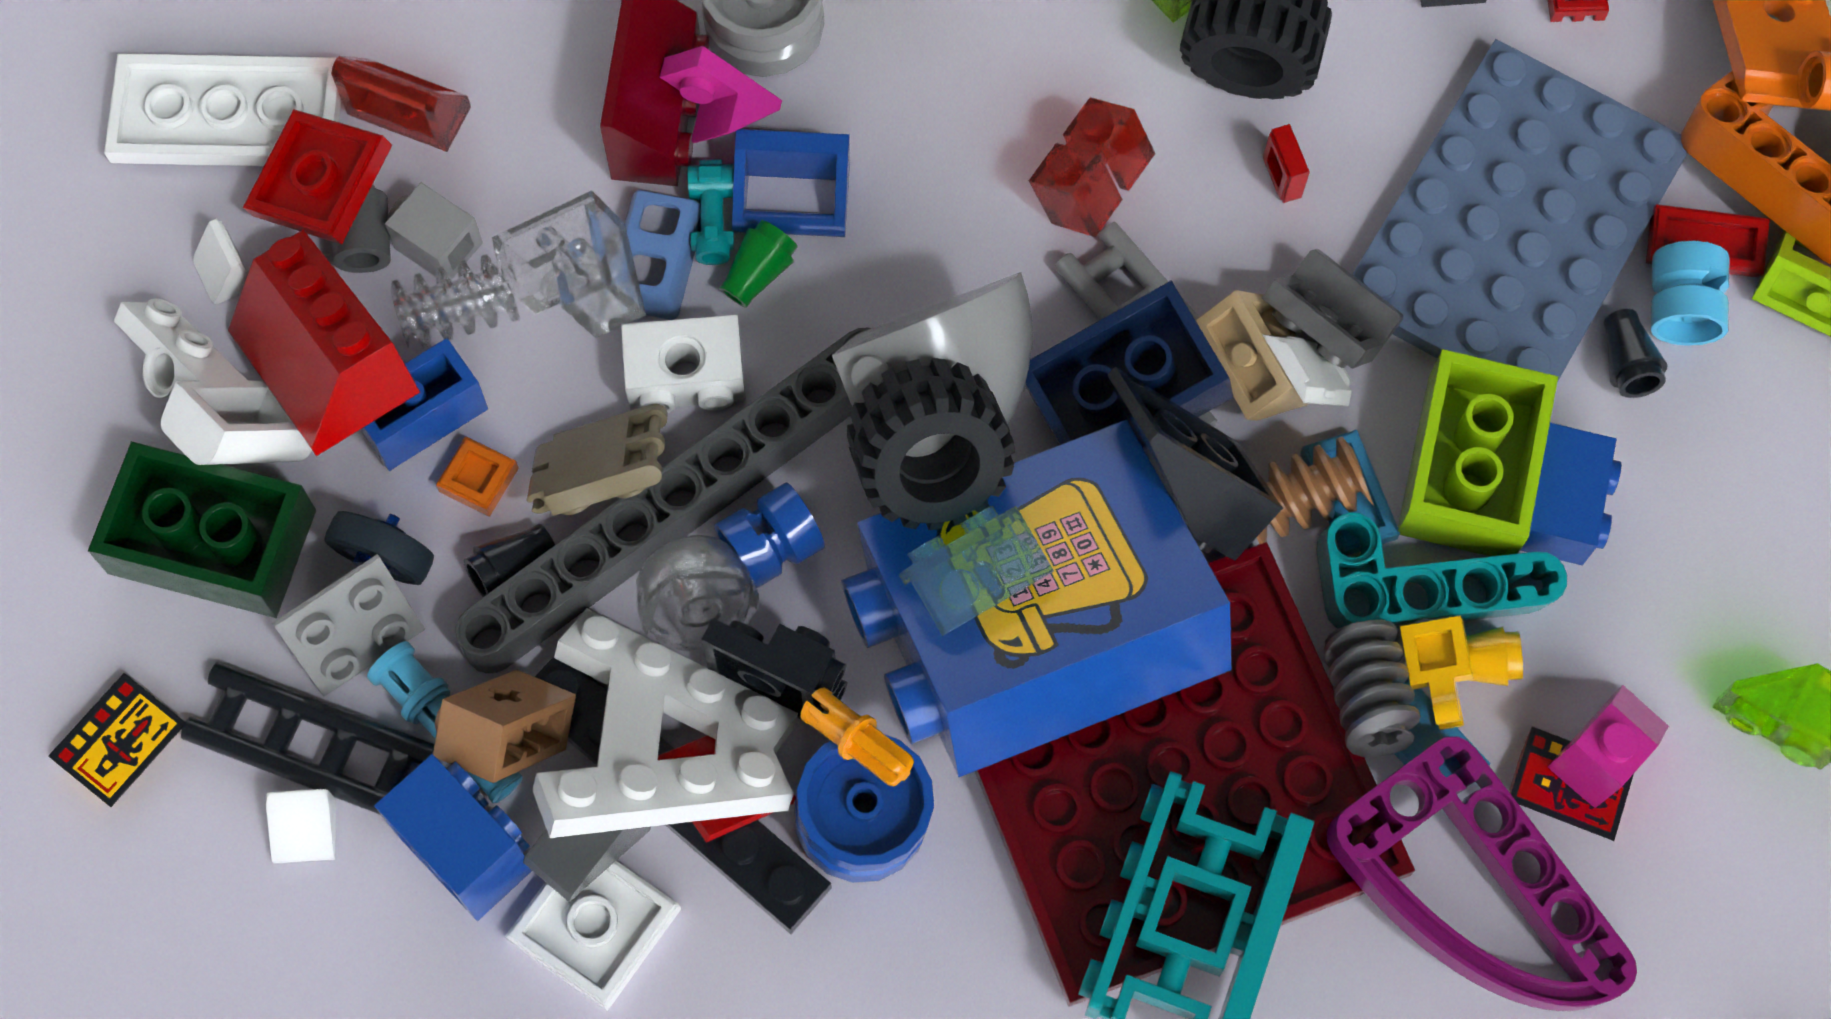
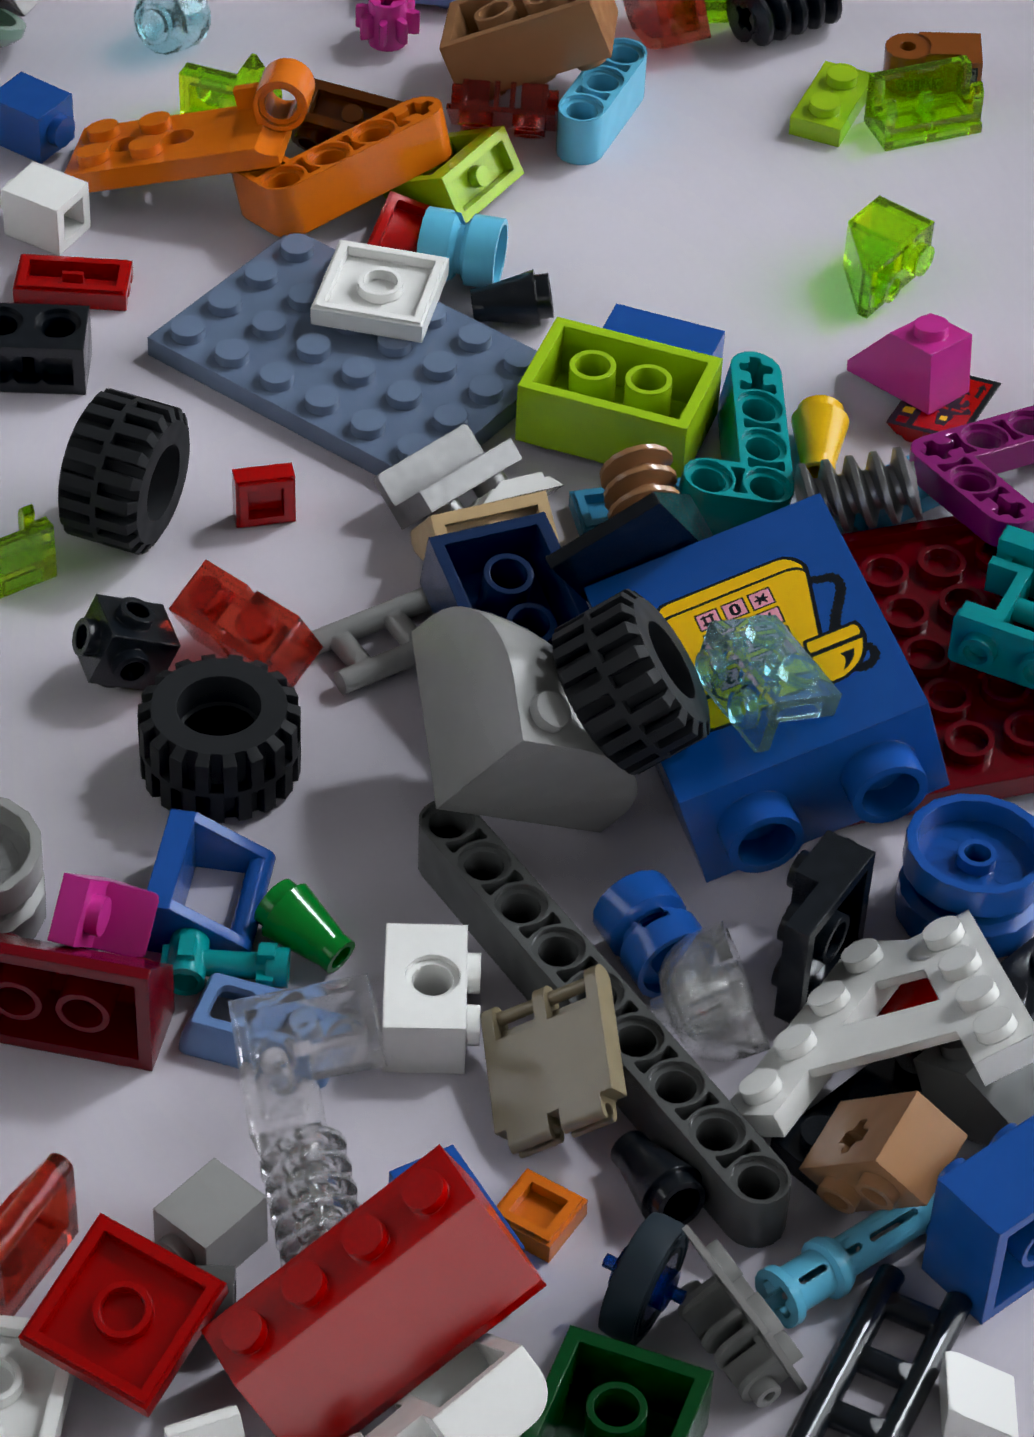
camera: 85 degrees left, 25 degrees down
light orange axle [800,687,914,787] -> none
yellow plate [1400,615,1474,730] -> none
none -> black brick [72,594,181,691]
none -> black tyre [137,654,301,823]
none -> white tile [310,240,449,343]

